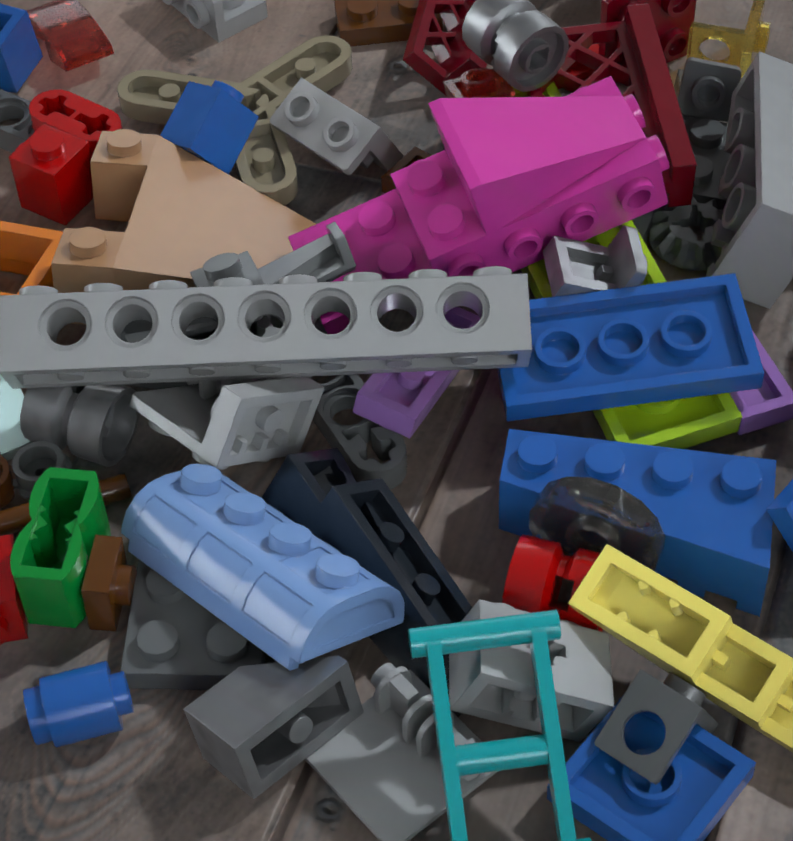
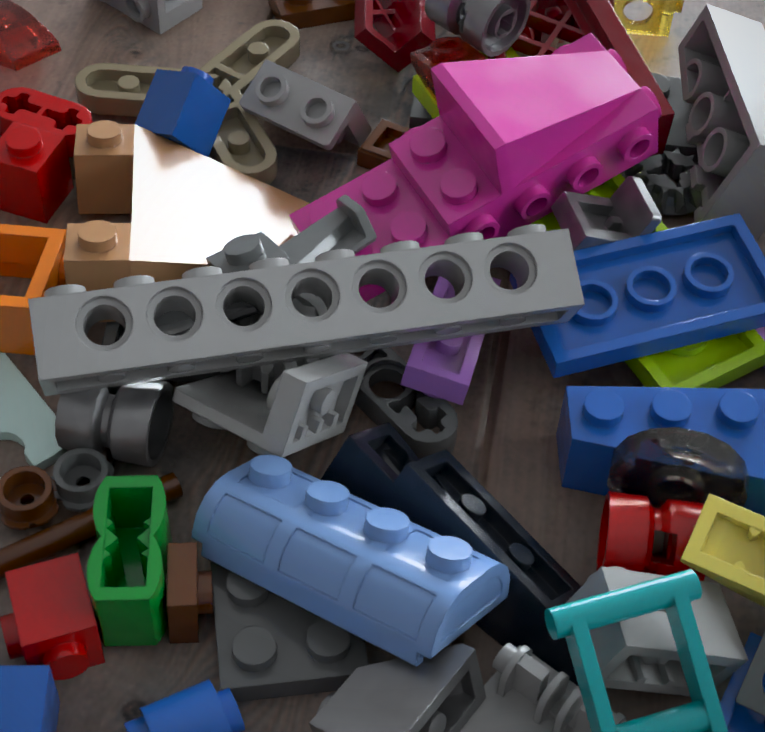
camera: 15 degrees left, 0 degrees up
dark grey bracket [674,57,741,122] -> none

